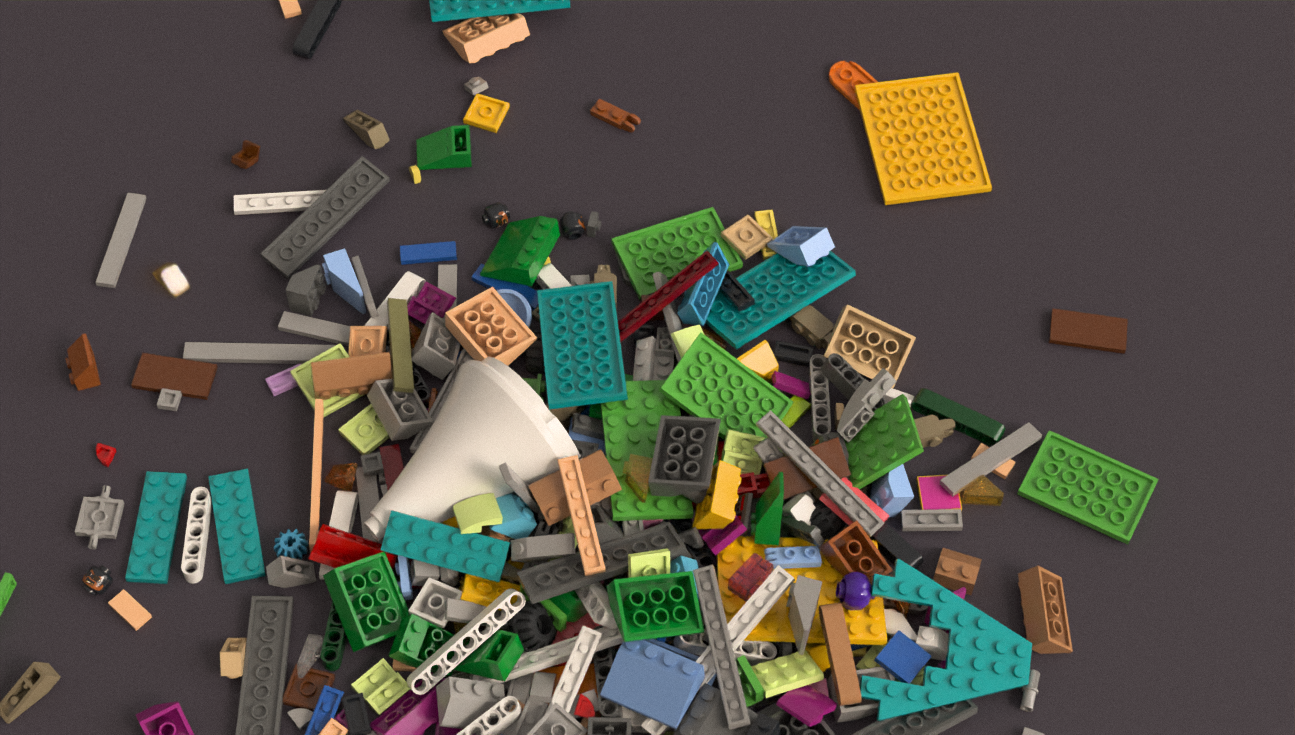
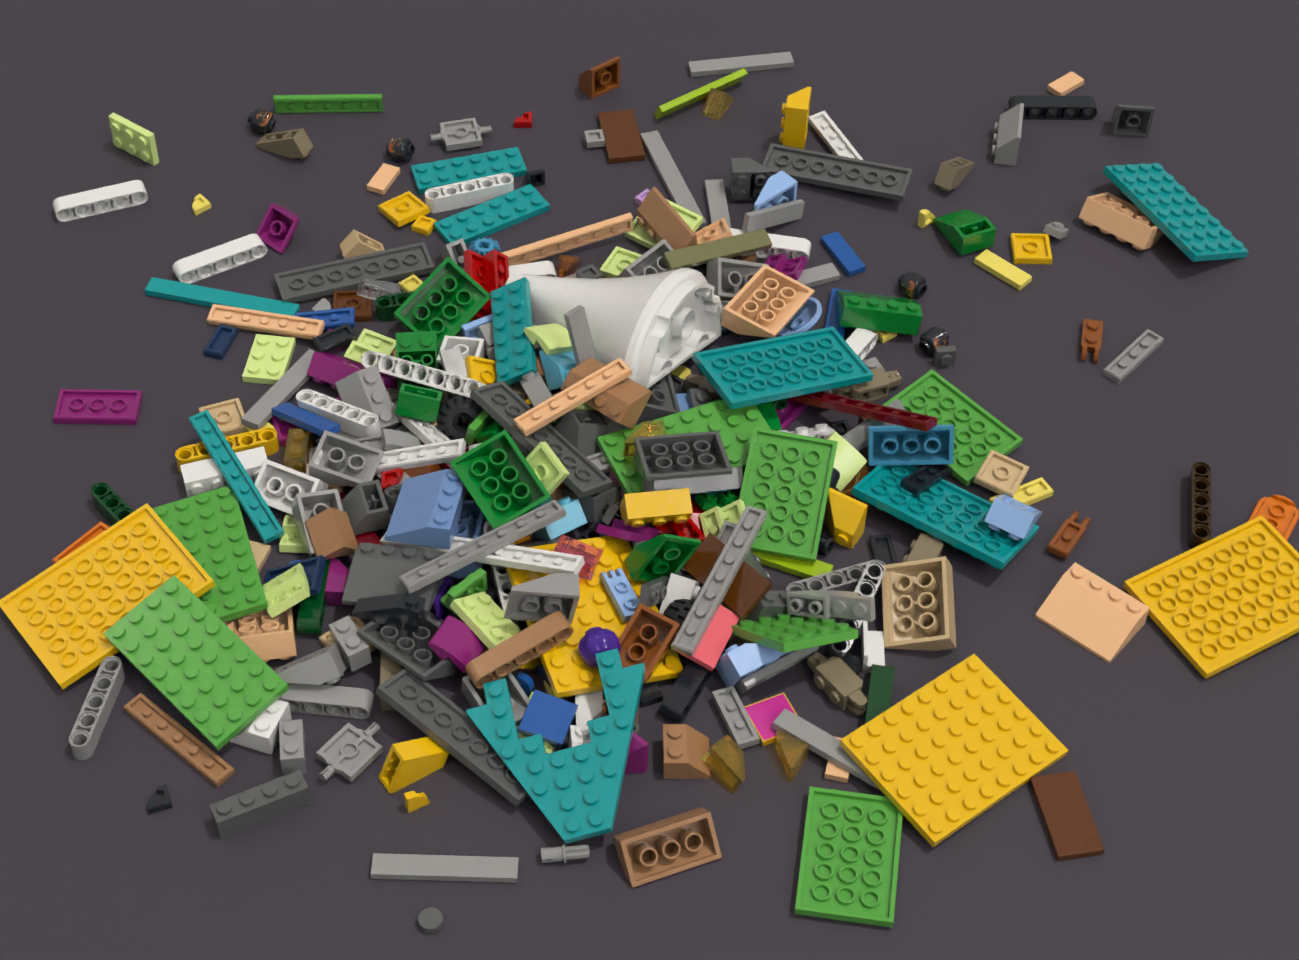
camera: 70 degrees right, 10 degrees down
reddish brown bracket [231,140,260,169] -> none
magenta tile [772,371,811,399] -> none
none -> yellow tile [378,191,430,227]
none -> light yellow tile [398,274,423,292]
none -> yellow tile [411,215,437,236]
none -> black slope [524,169,545,187]
none -> lime tile [654,68,748,119]
none -> clear yellow slope [701,735,745,794]
none -> yellow slope [779,87,812,149]
none -> yellow plate [839,654,1069,847]
none -> light yellow tile [974,249,1032,291]
none -> light grey slope [991,103,1024,166]
none -> light nougat slope [1035,562,1150,663]
none -> dark orange hinge [1047,511,1091,560]
none -> light grey tile [1102,329,1164,384]
none -> dark brown beam [1188,461,1212,549]

